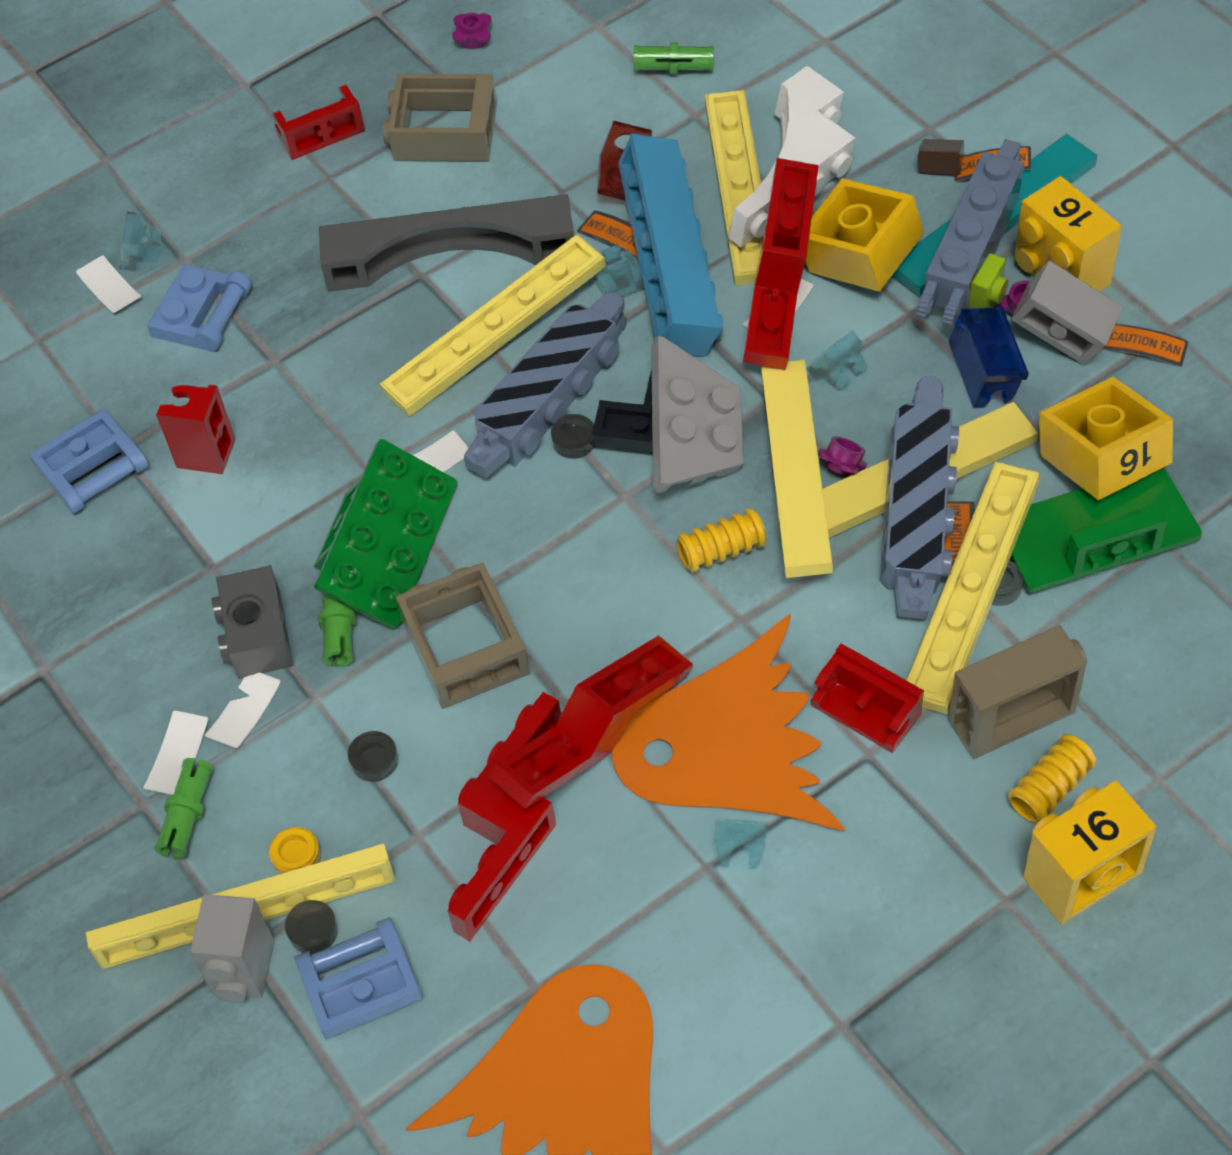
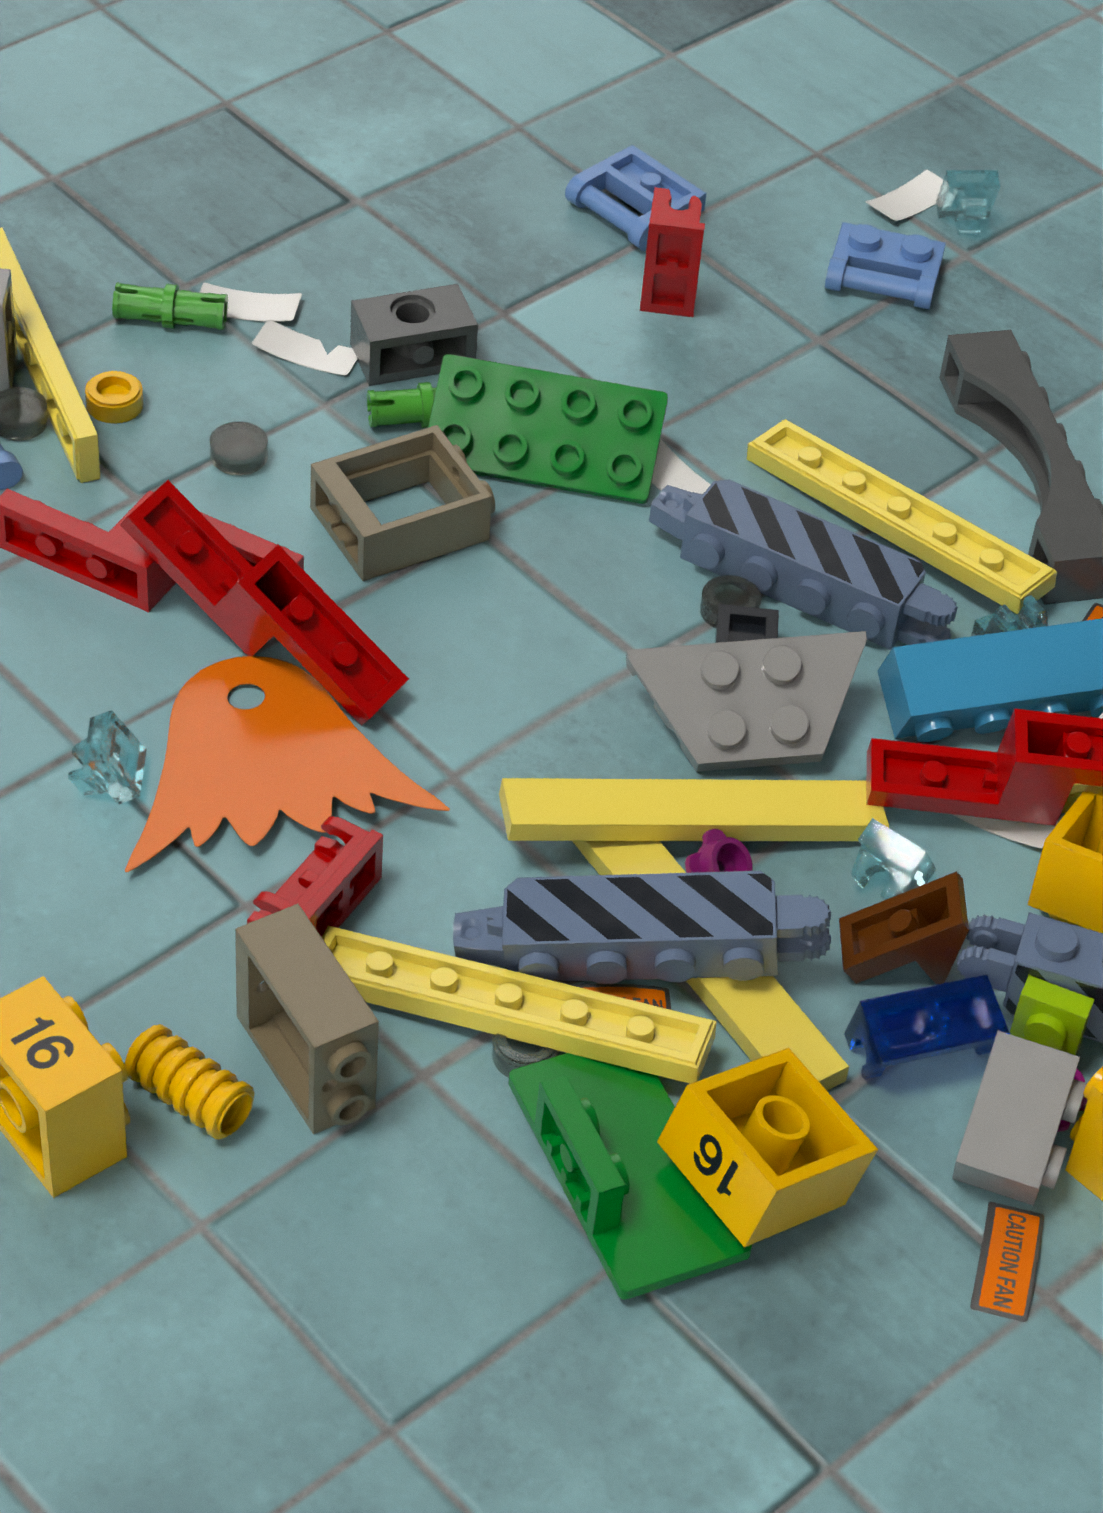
camera: 75 degrees right, 10 degrees down
yellow piece [676,508,766,573] -> none
none -> reddish brown slope [839,871,969,987]

